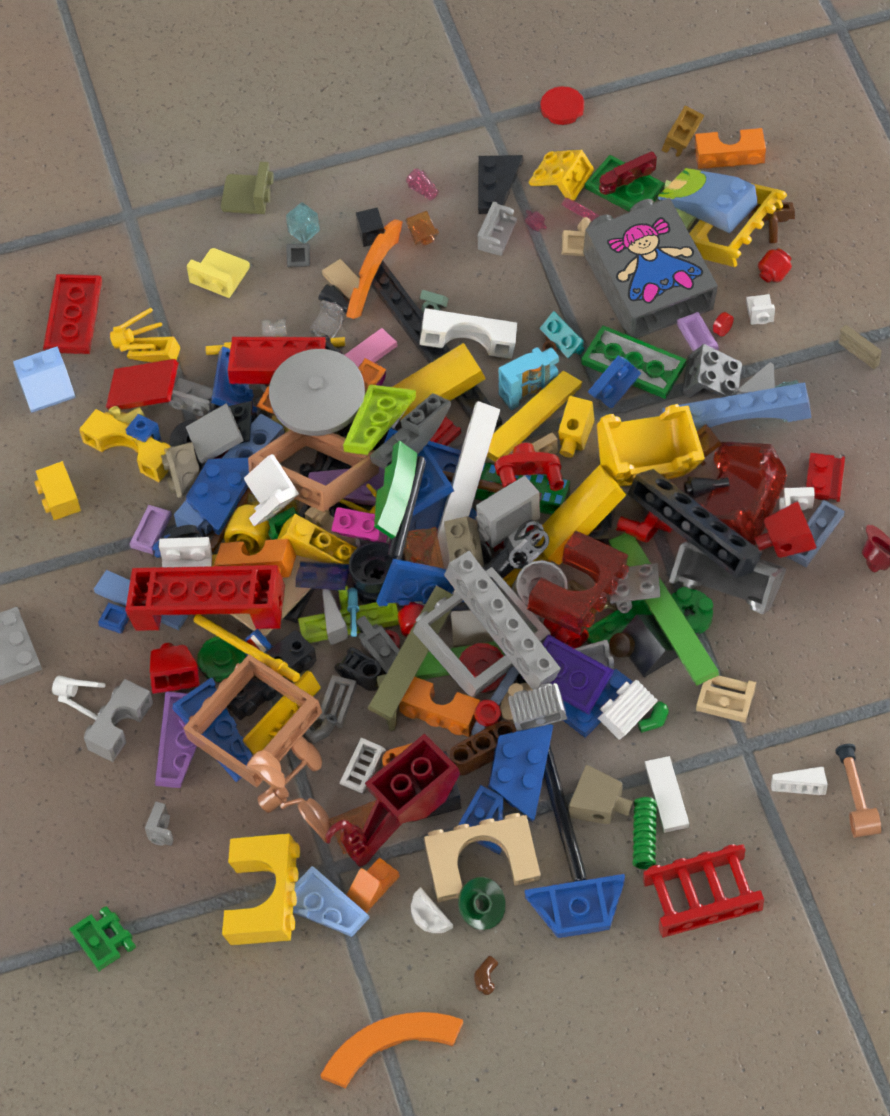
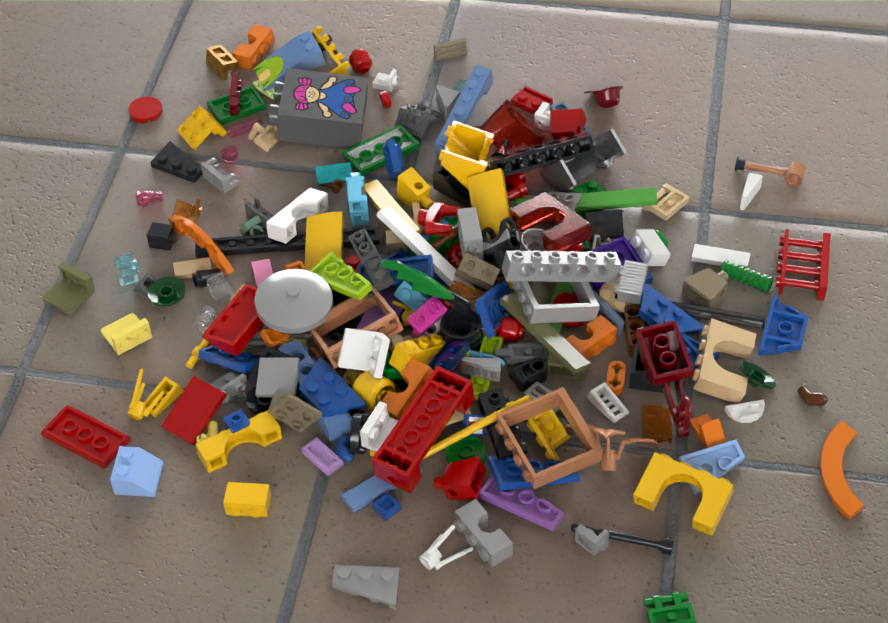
camera: 65 degrees left, 10 degrees down
red tile [474,699,501,726] -> none
lavender tile [677,312,719,351] -> none
none -> dark green dish [147,277,185,306]
none -> dark grey hinge [245,198,277,233]
none -> black piece [571,524,674,555]

